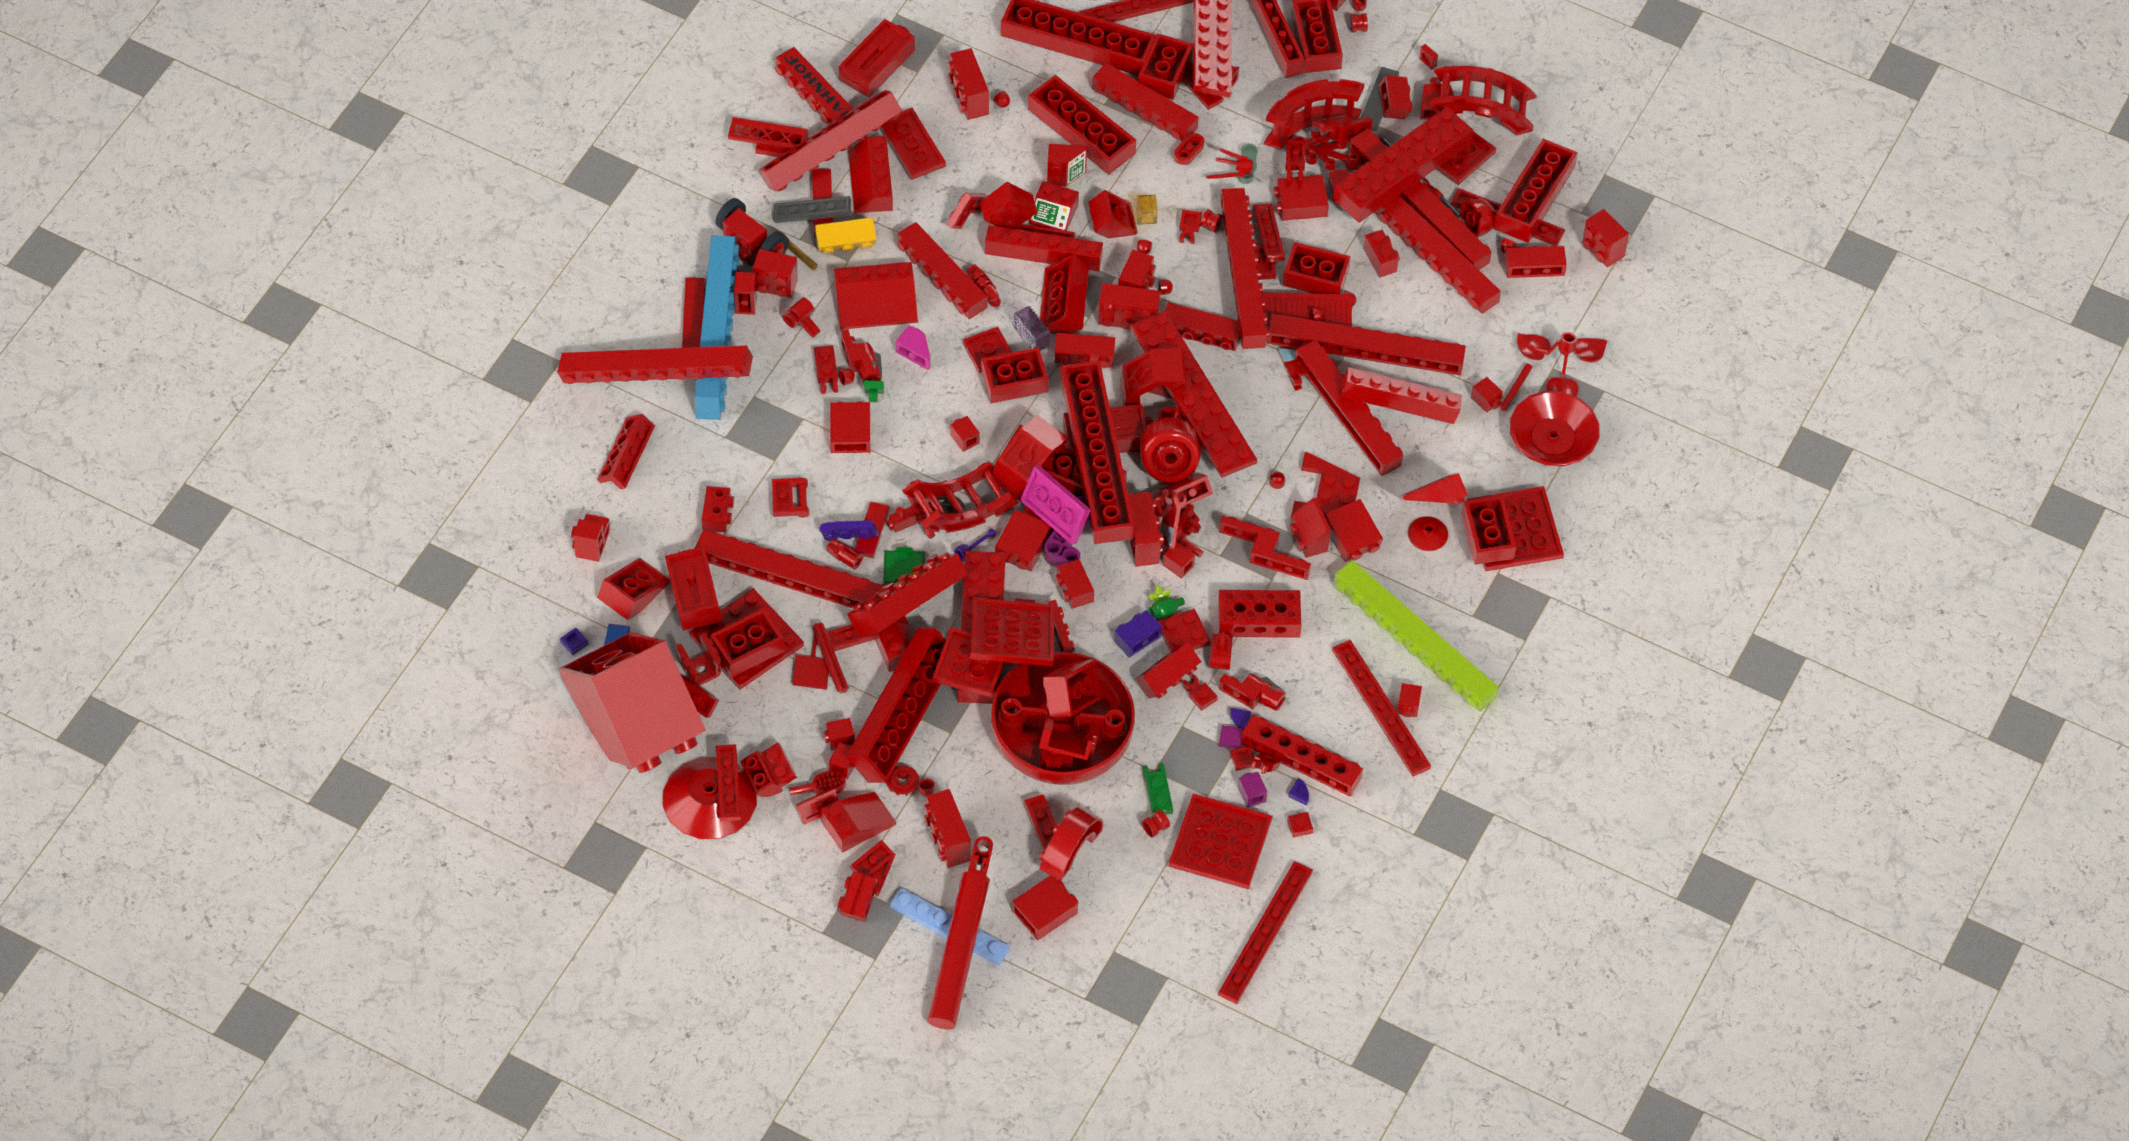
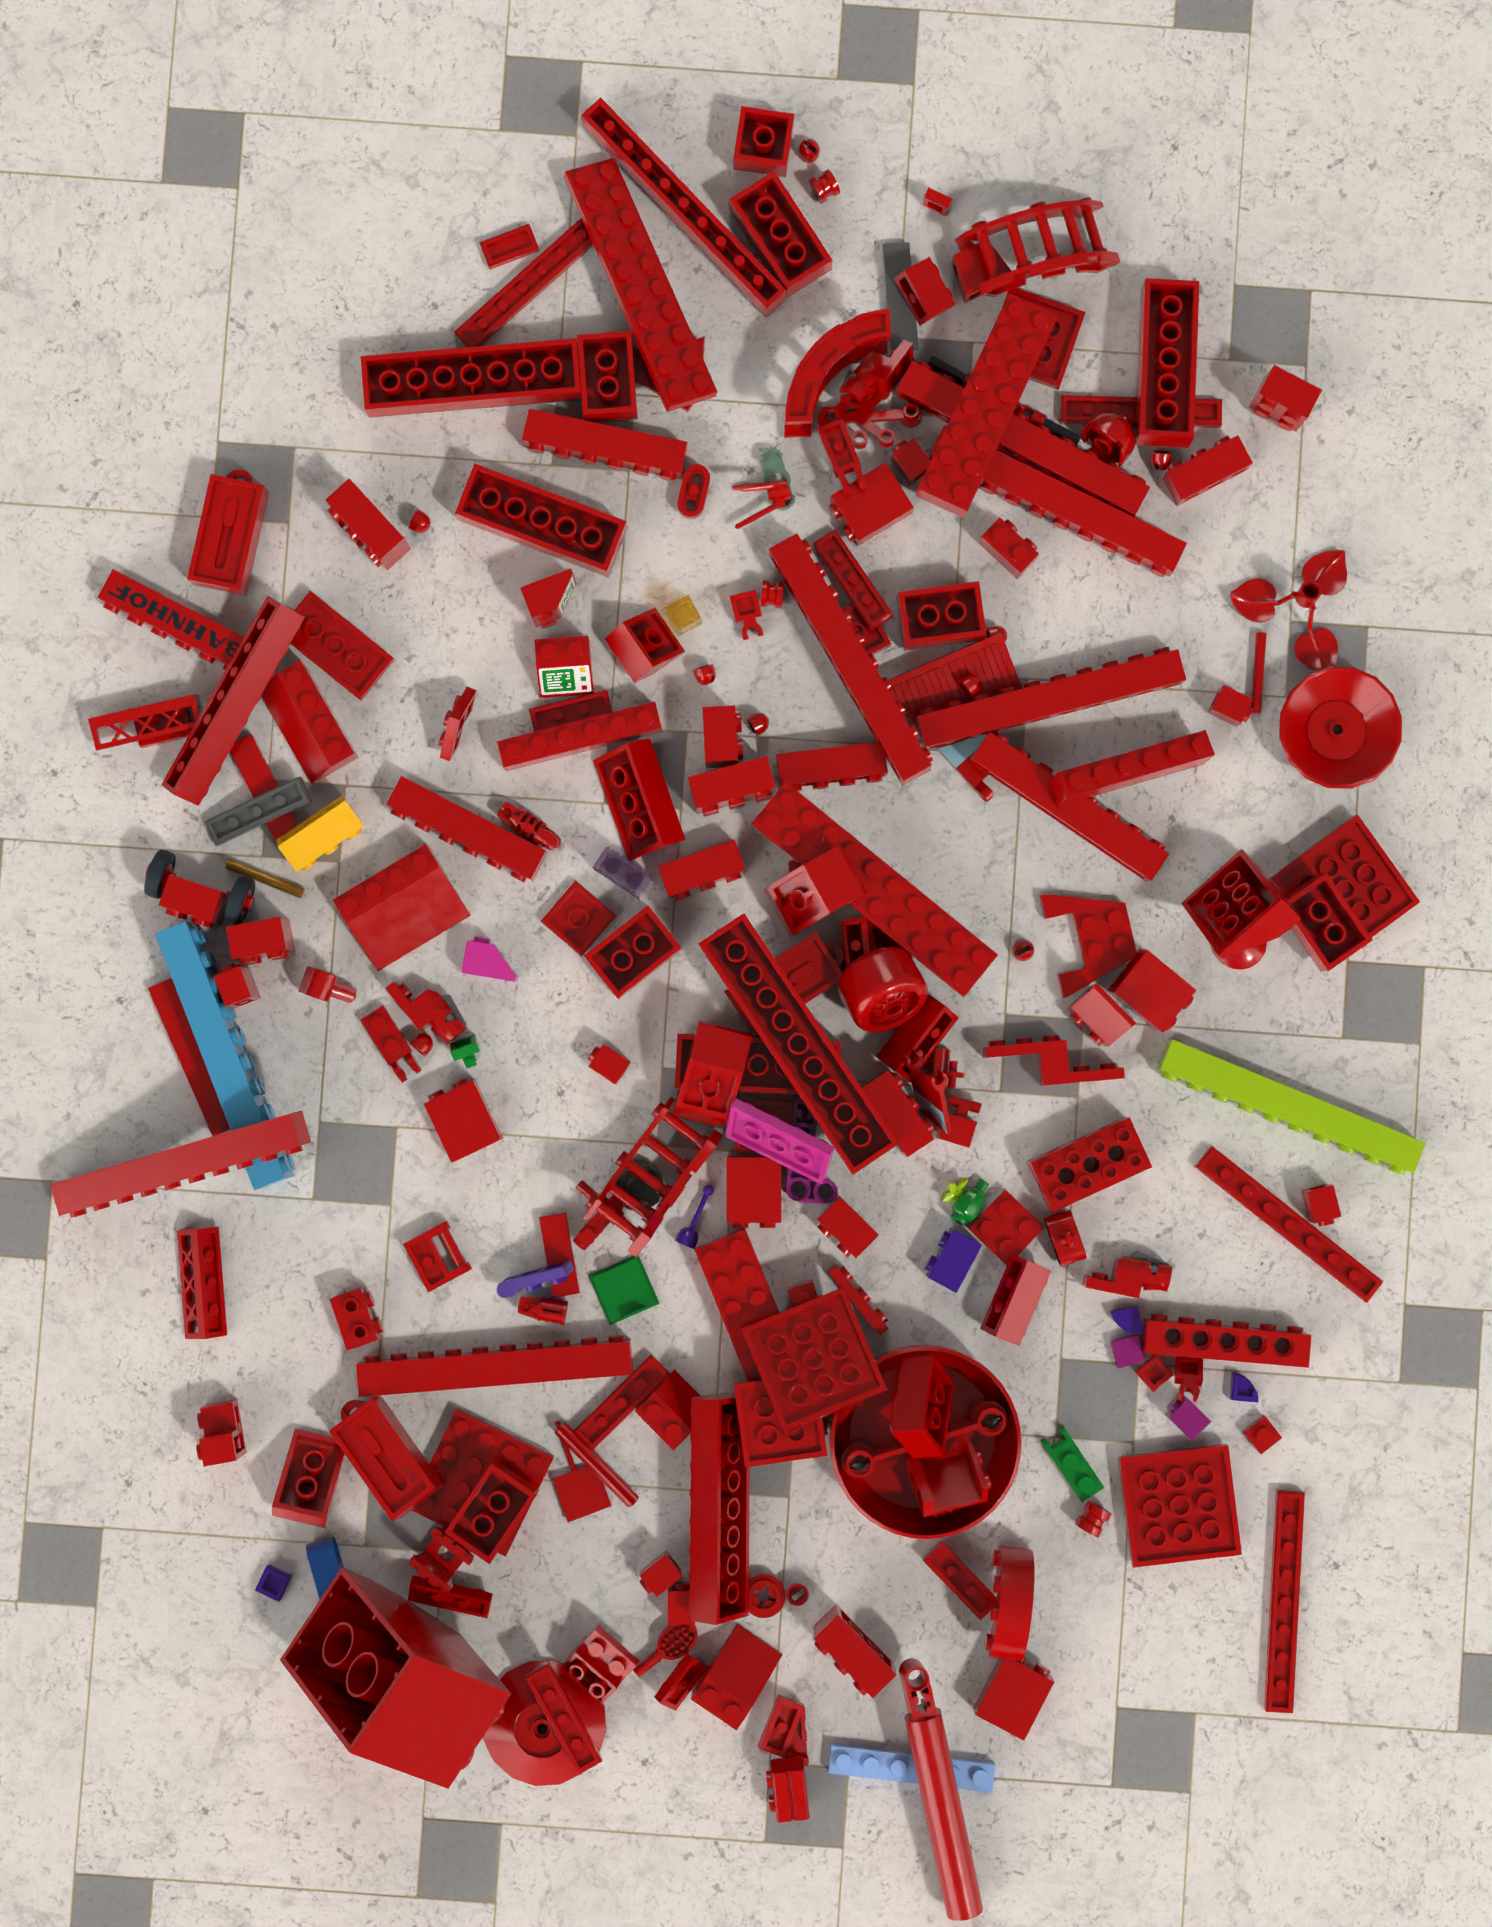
camera: 25 degrees left, 30 degrees up
red brick [847,552,968,636] -> none
red brick [979,182,1038,229] -> none
red plate [1183,674,1218,711] -> none

